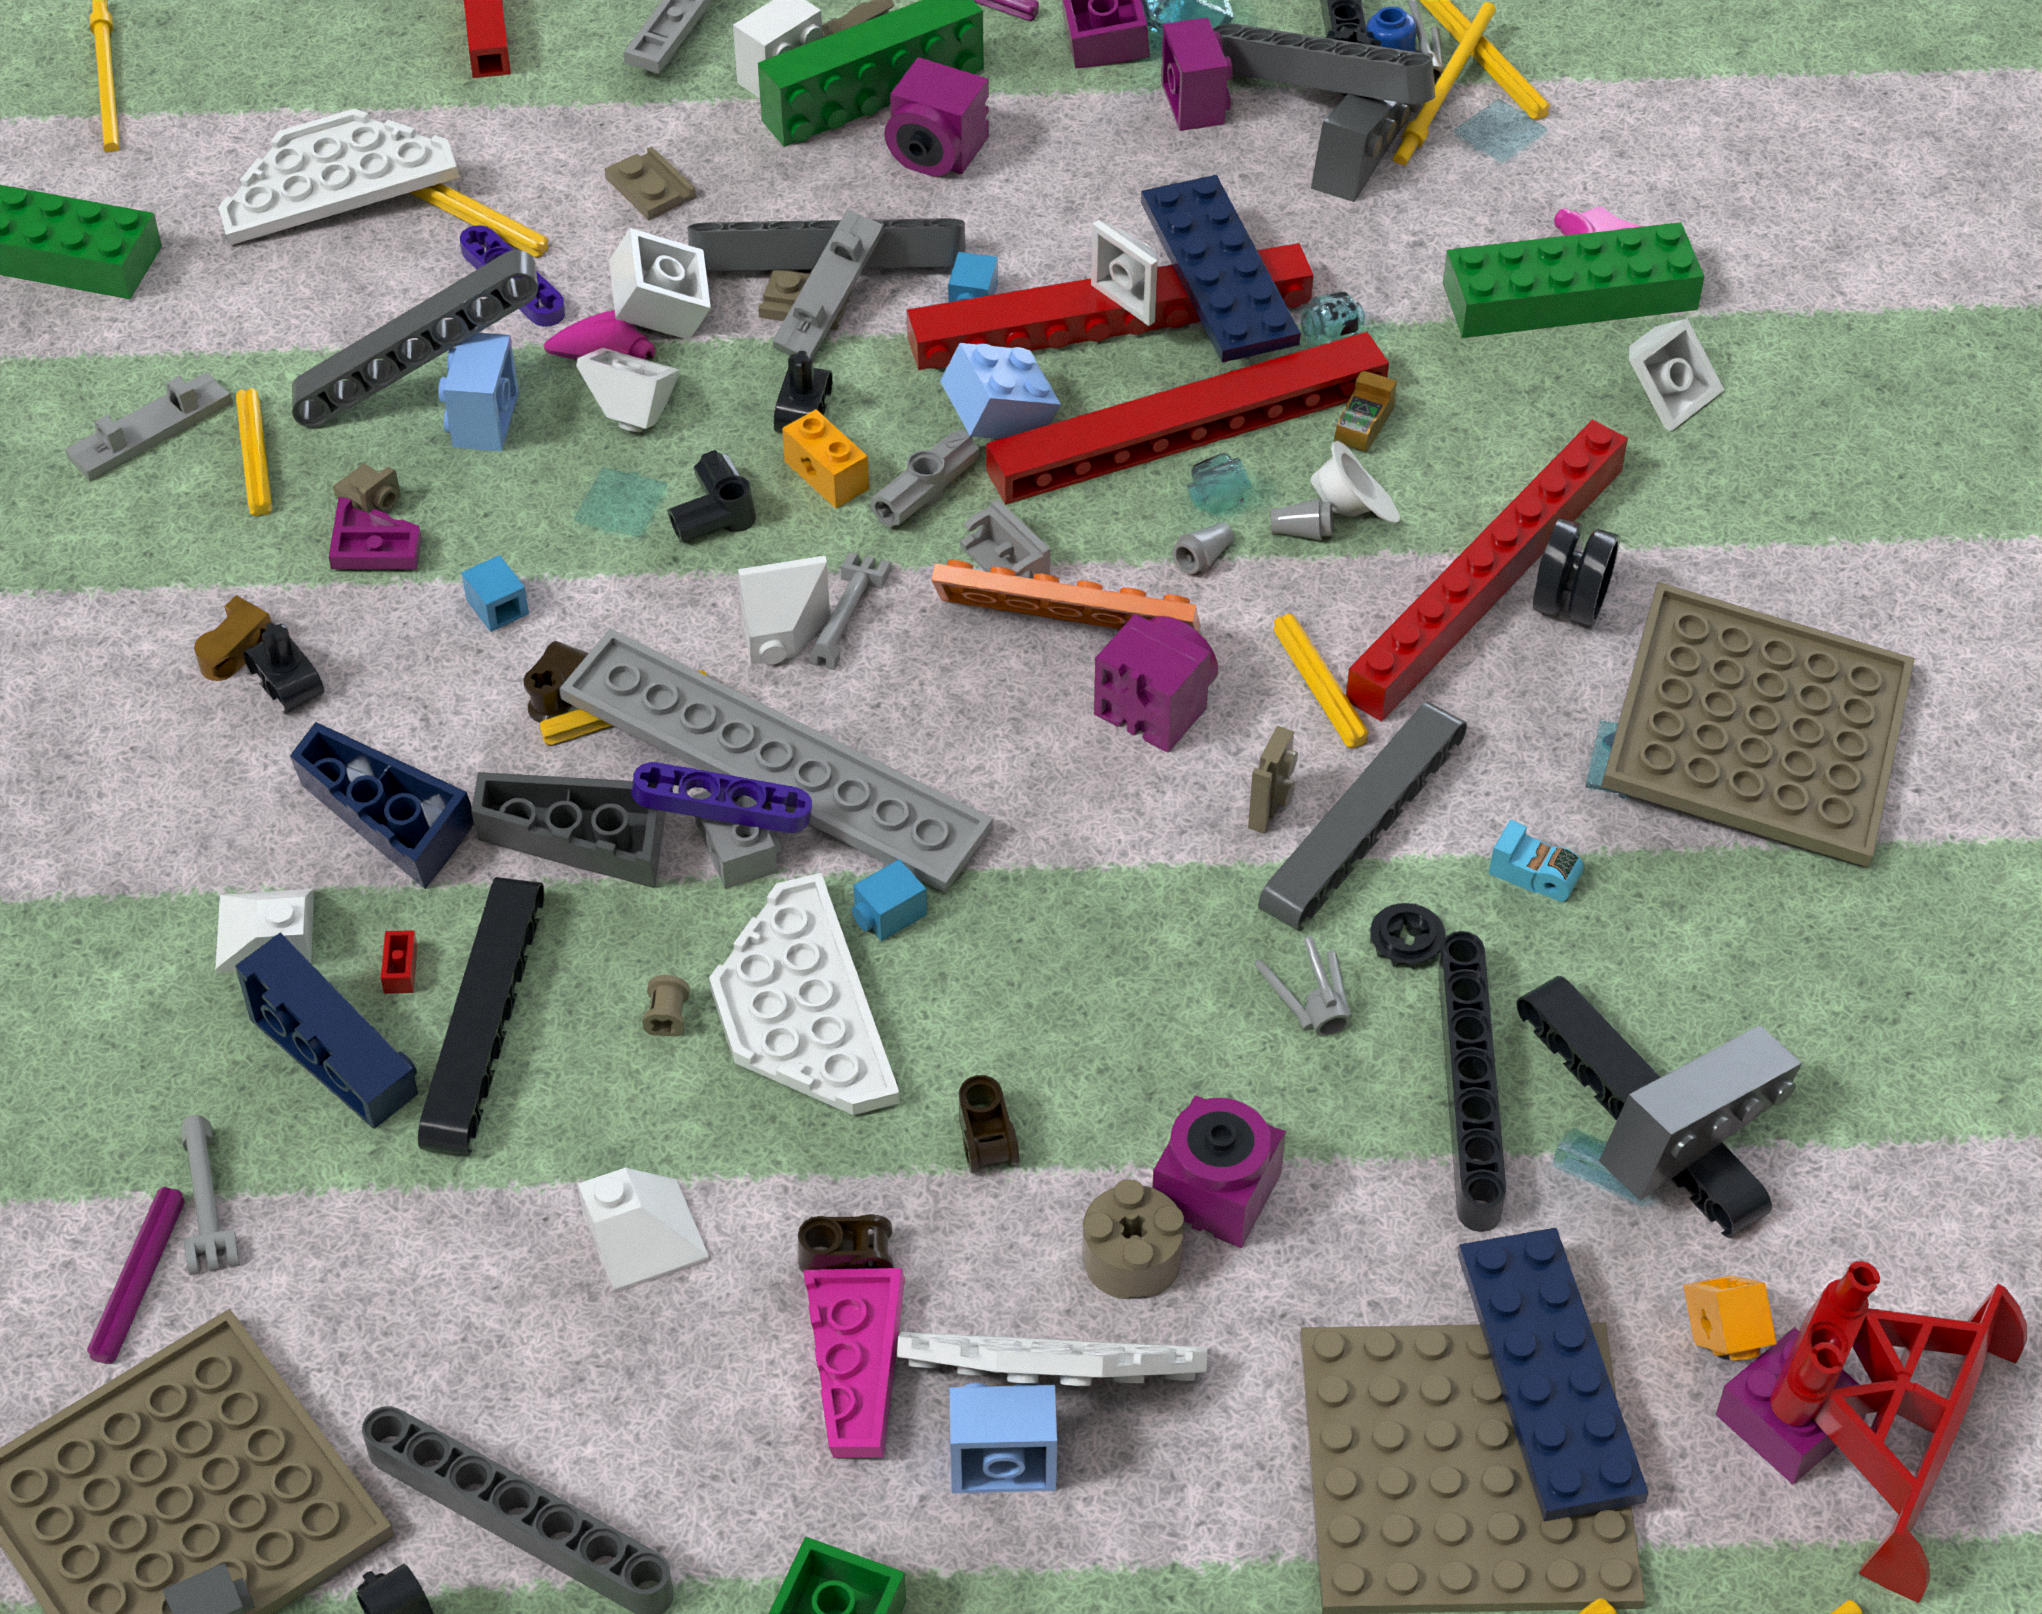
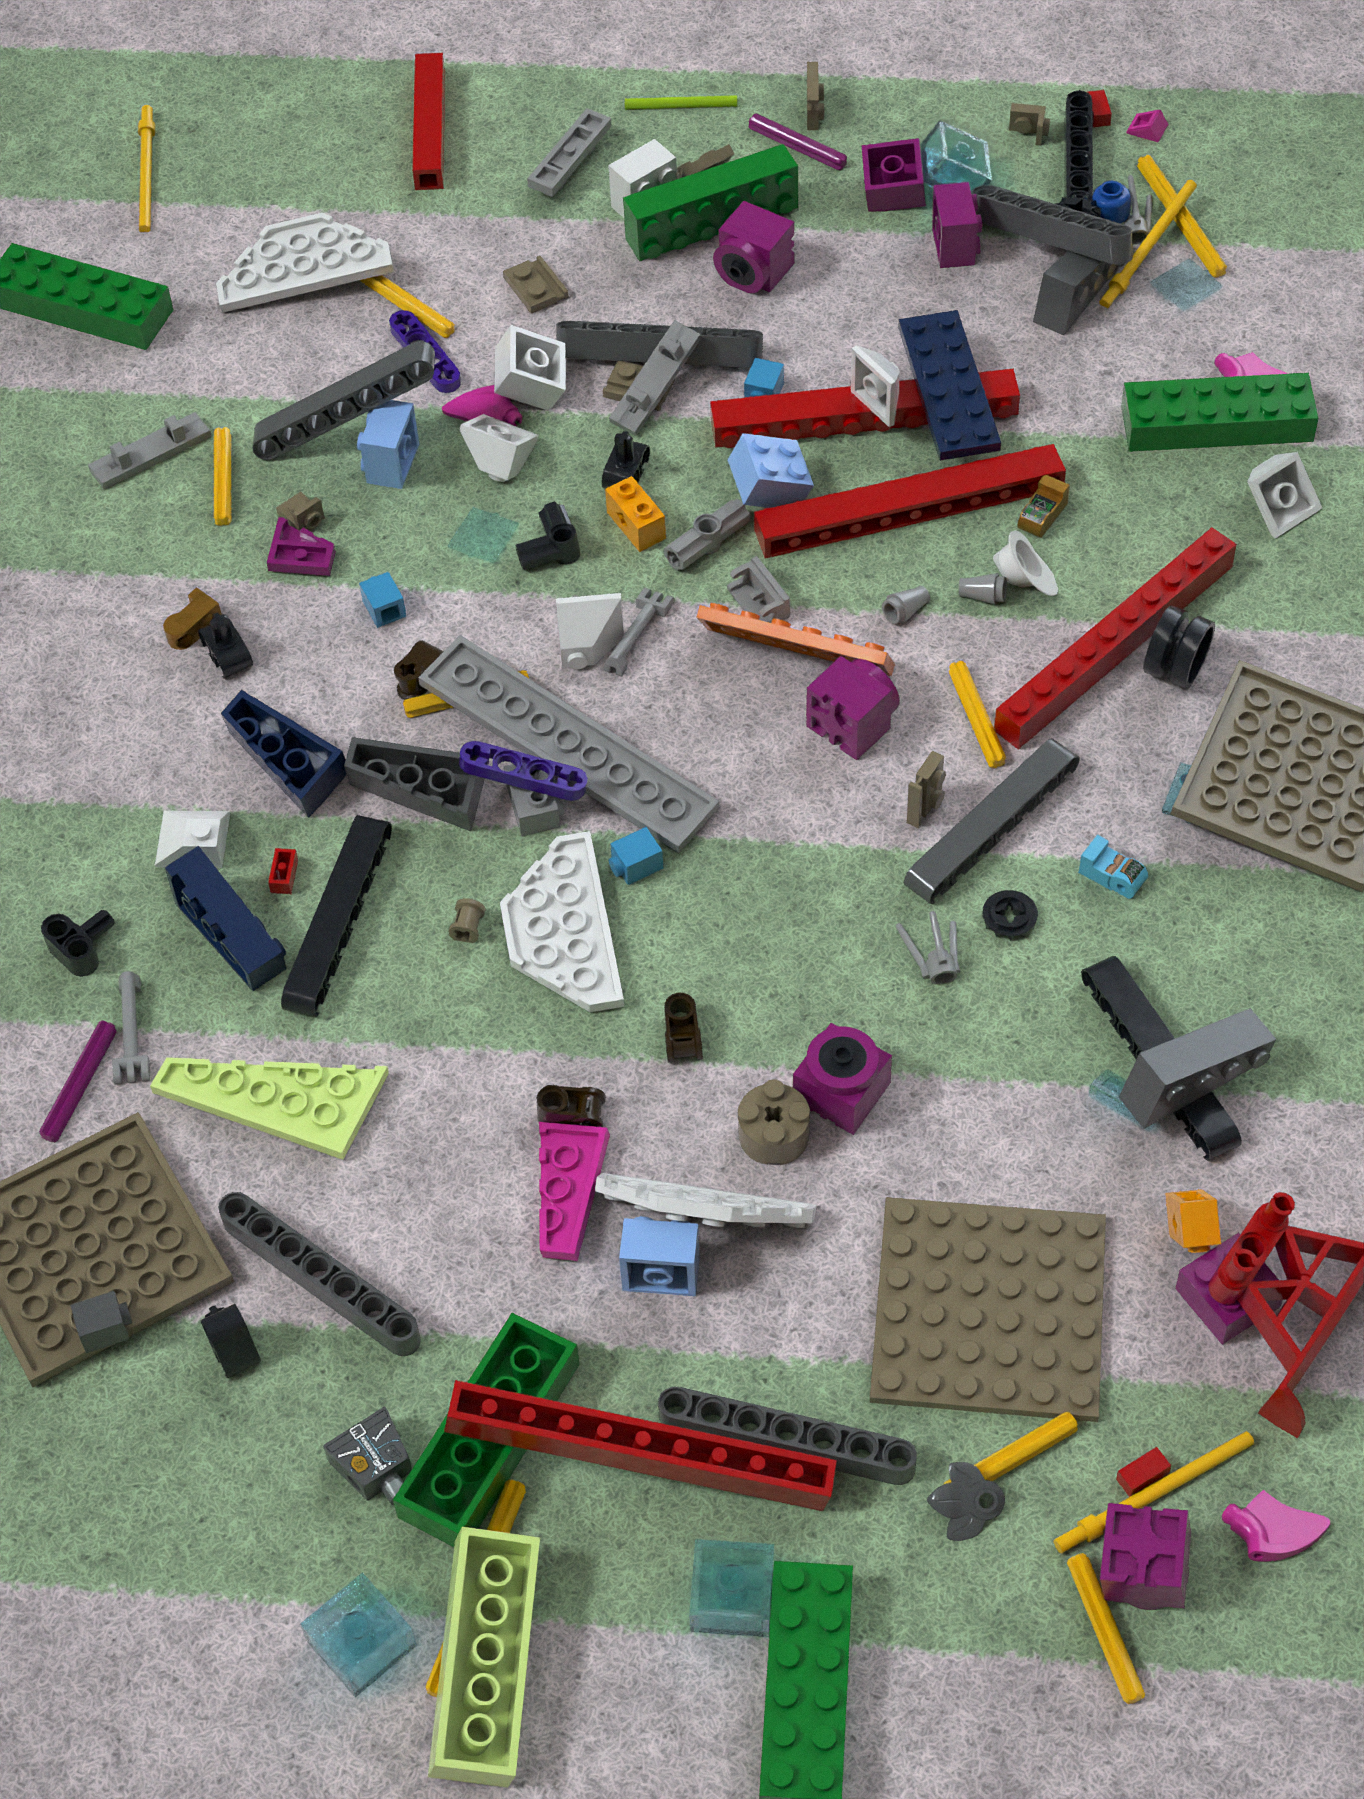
camera: 10 degrees right, 5 degrees up
white slope [578,1168,709,1293] -> none
clear light blue head [1186,453,1252,515] -> none
clear light blue head [1301,291,1365,346] -> none
black beam [1438,931,1506,1232] -> none
dark blue plate [1458,1227,1649,1522] -> none
none -> black beam [41,910,115,977]
none -> yellowish green wing [150,1057,389,1160]

